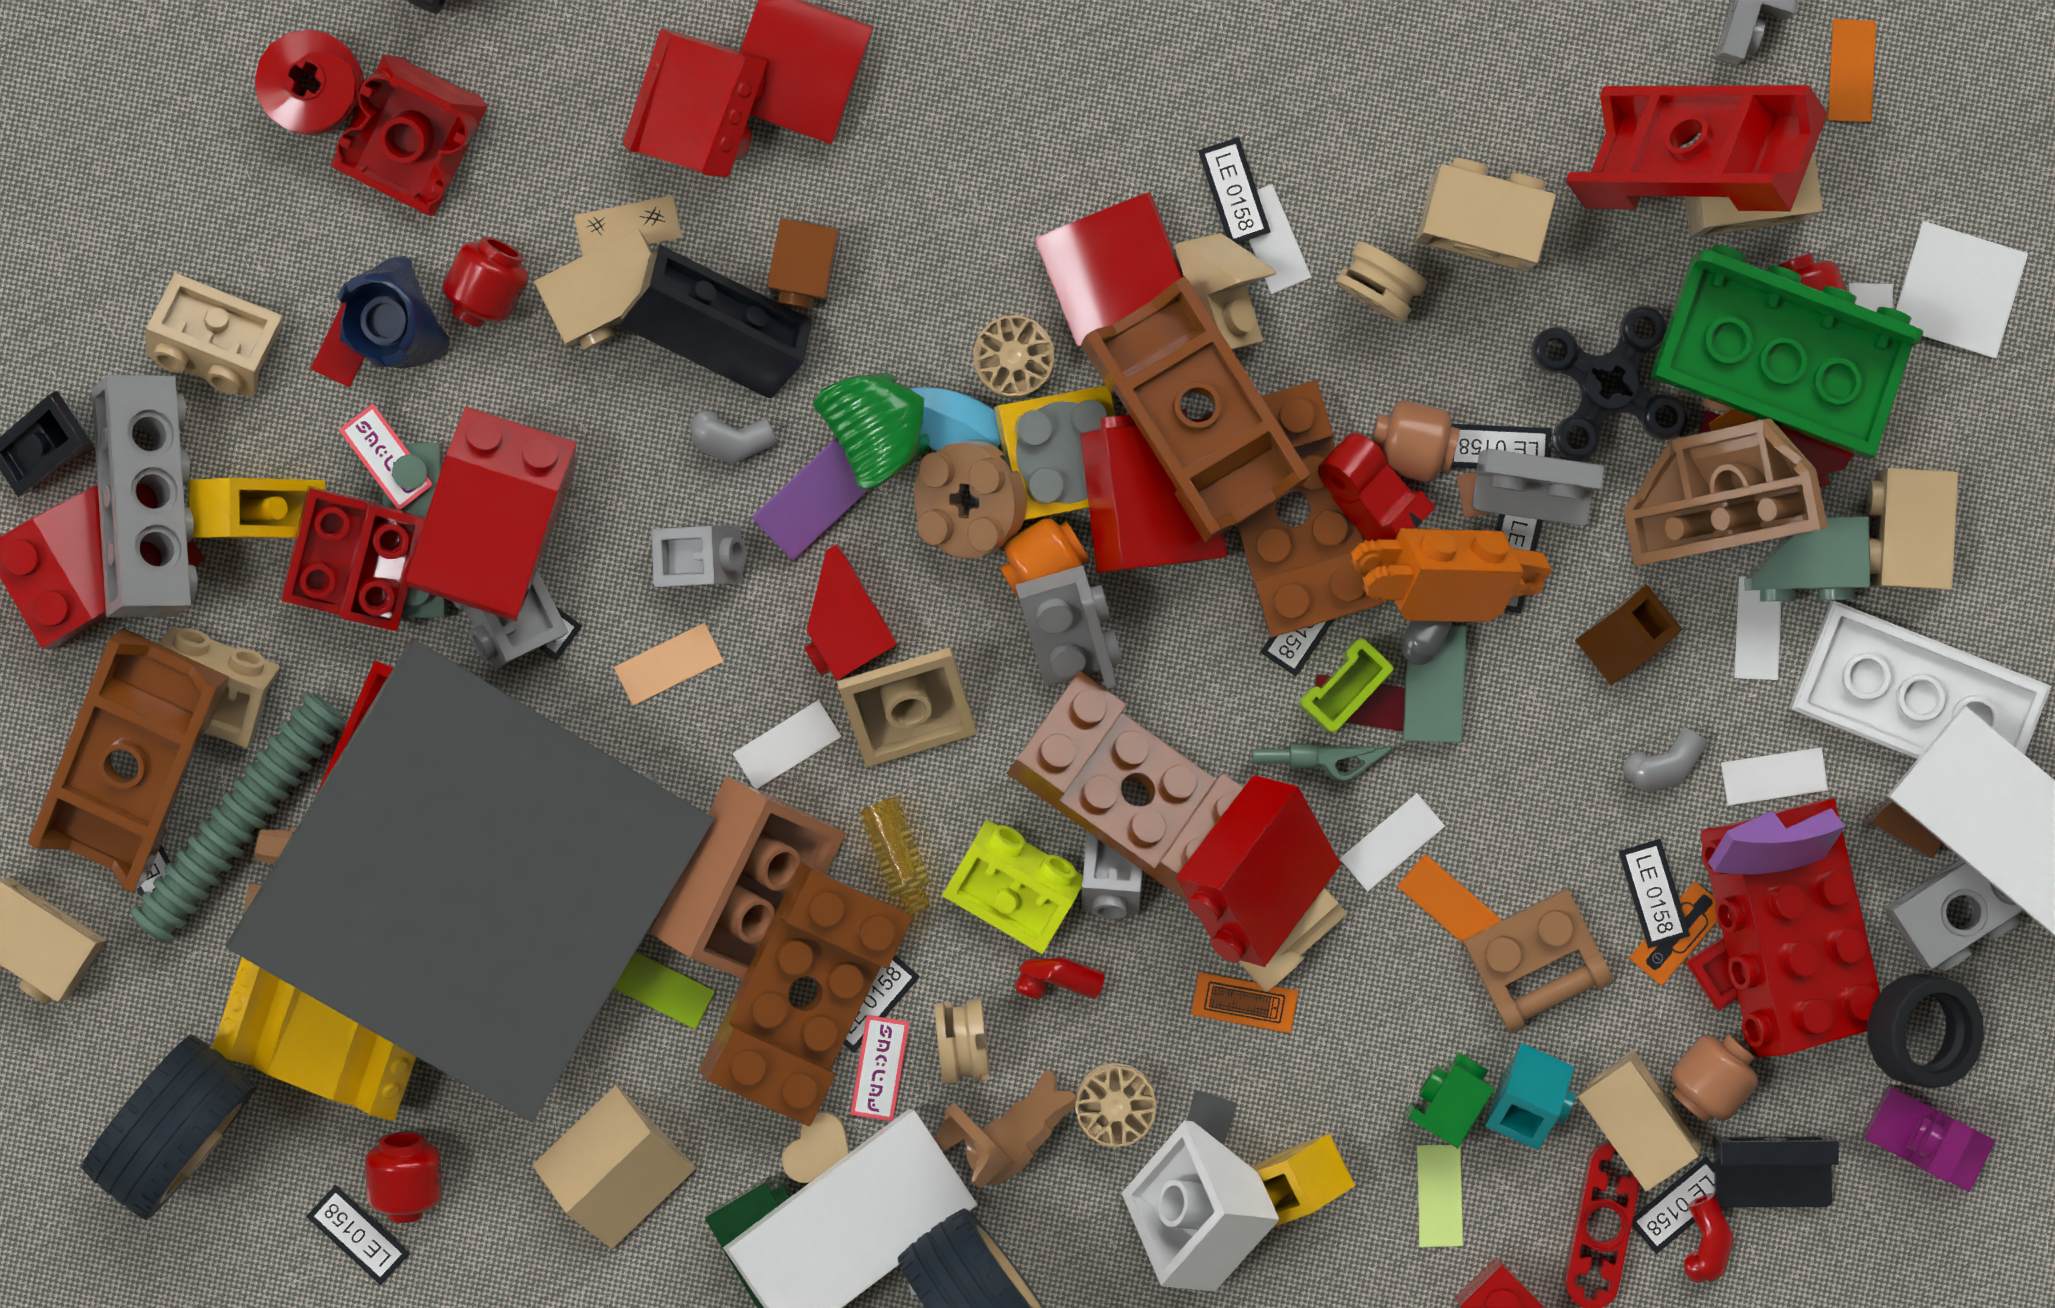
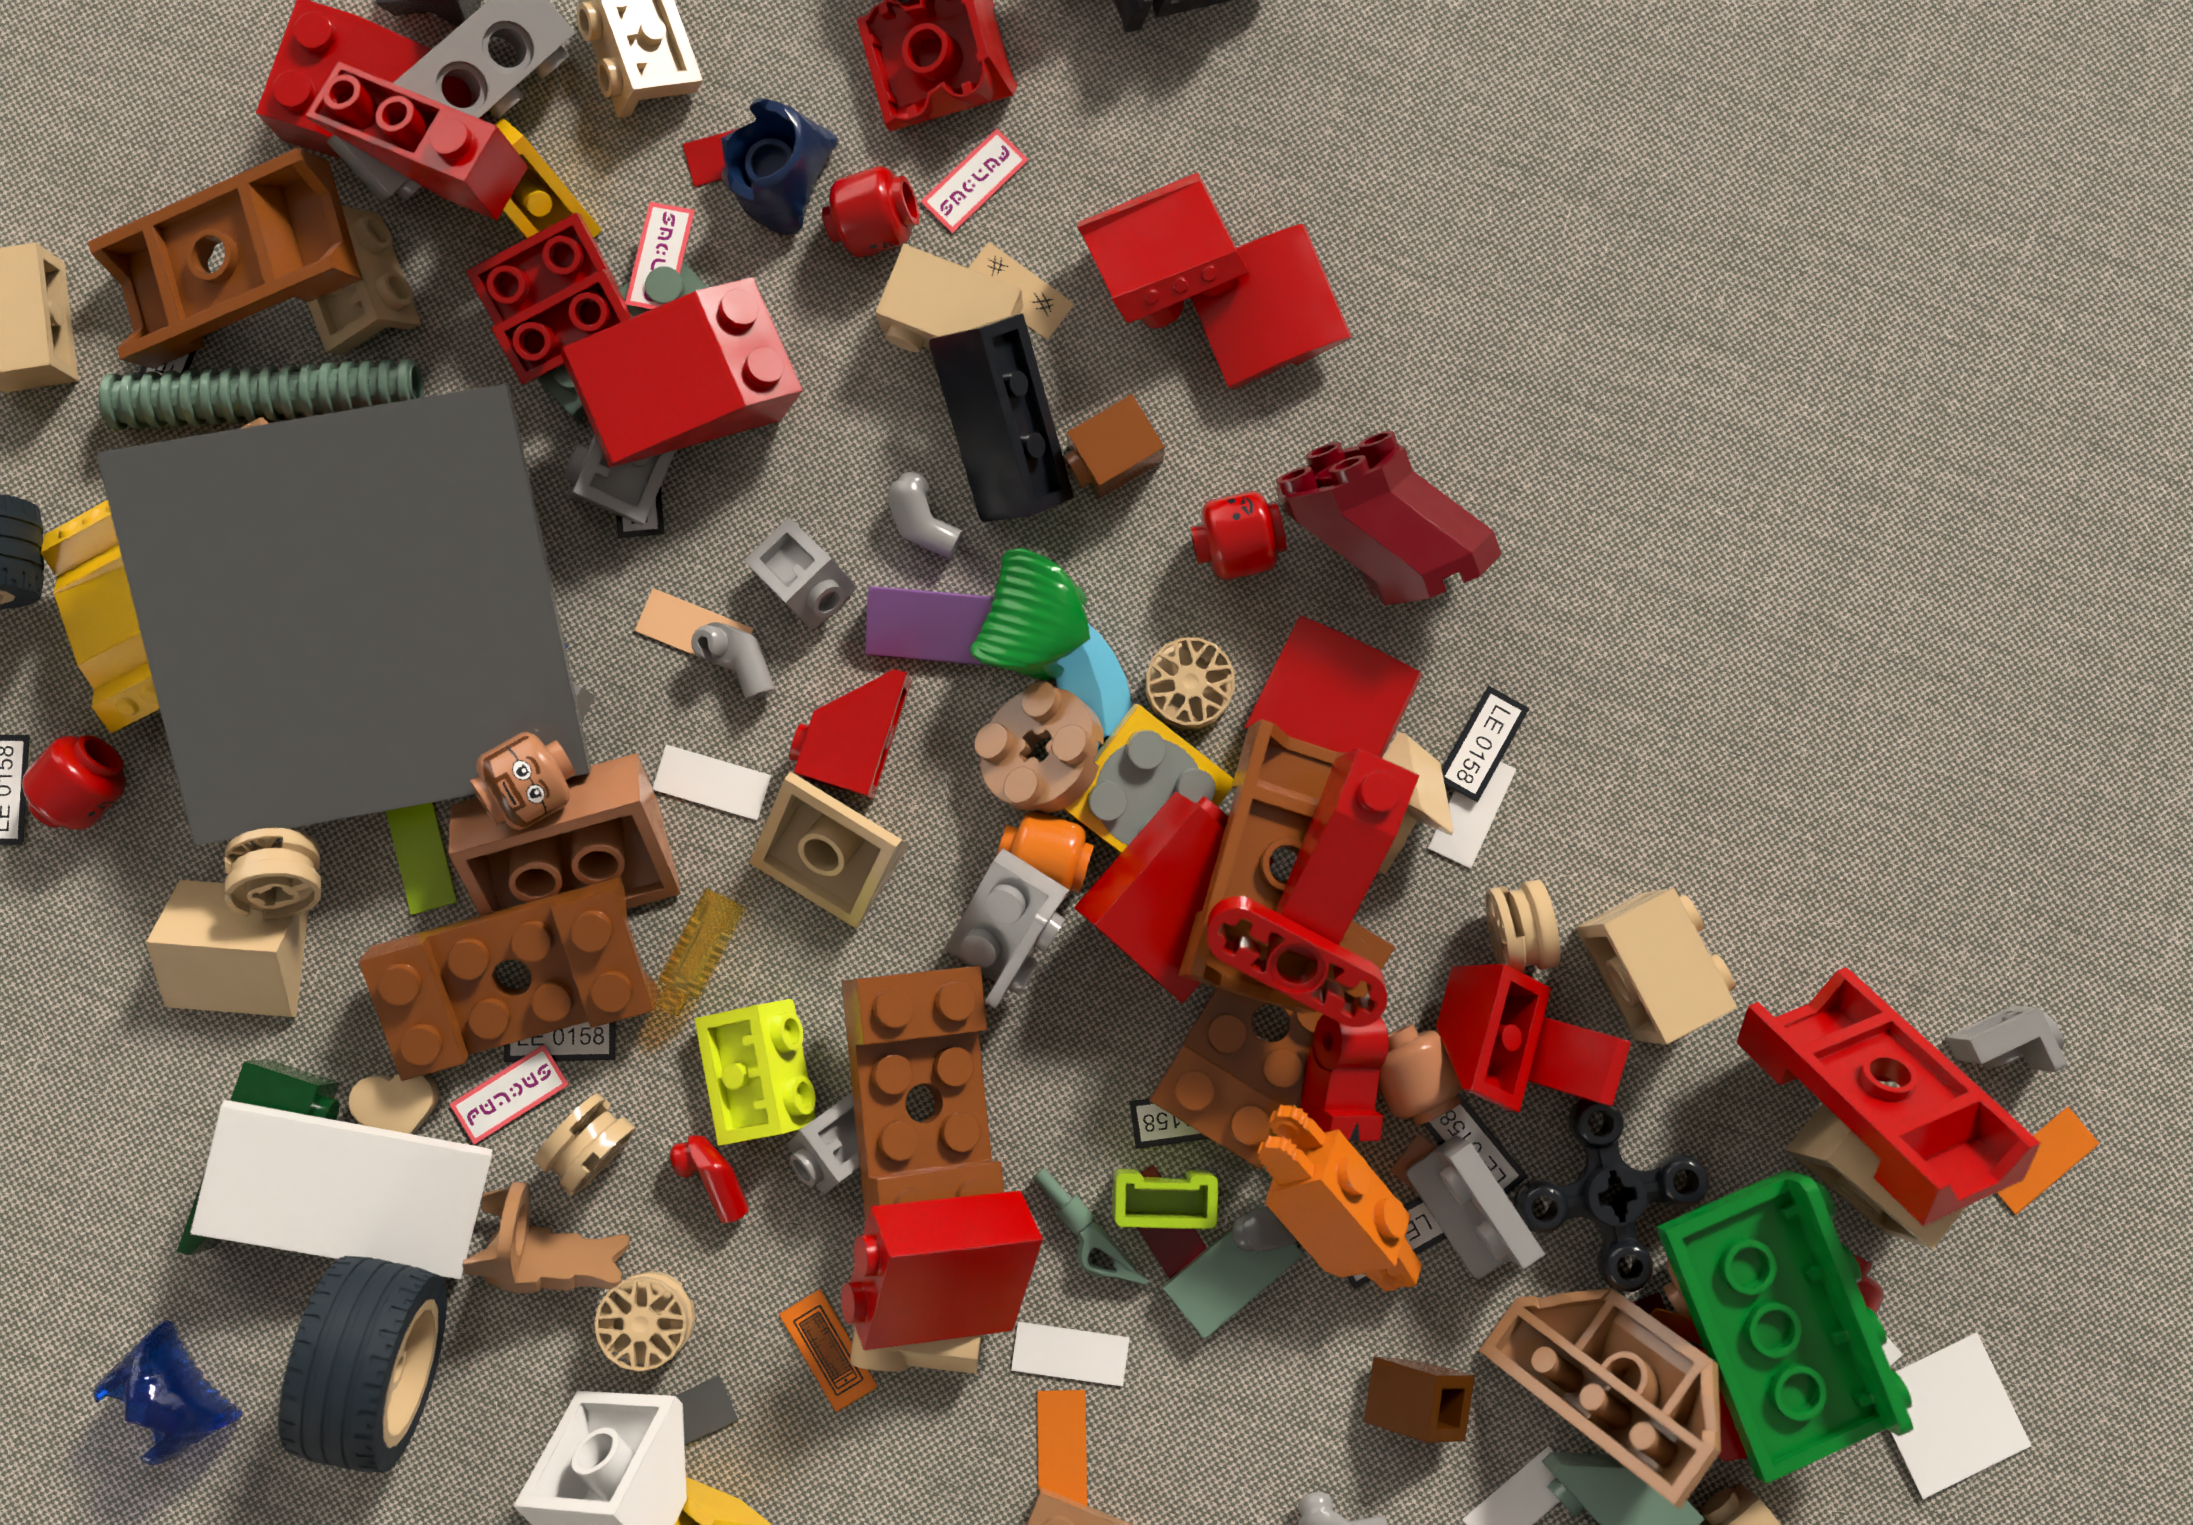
camera: 50 degrees right, 5 degrees down
none -> tan wheel [225,828,321,919]
none -> red slope [306,61,528,221]
none -> nougat head [469,732,576,830]
none -> light grey arm [691,622,775,701]
none -> white sticker [920,128,1029,234]
none -> red head [1190,491,1287,581]
none -> red beam [1207,896,1388,1027]
none -> red slope [1268,748,1420,963]
none -> dark red brick [1275,431,1502,606]
none -> red slope [1436,964,1551,1112]
none -> red slope [1527,1017,1631,1106]

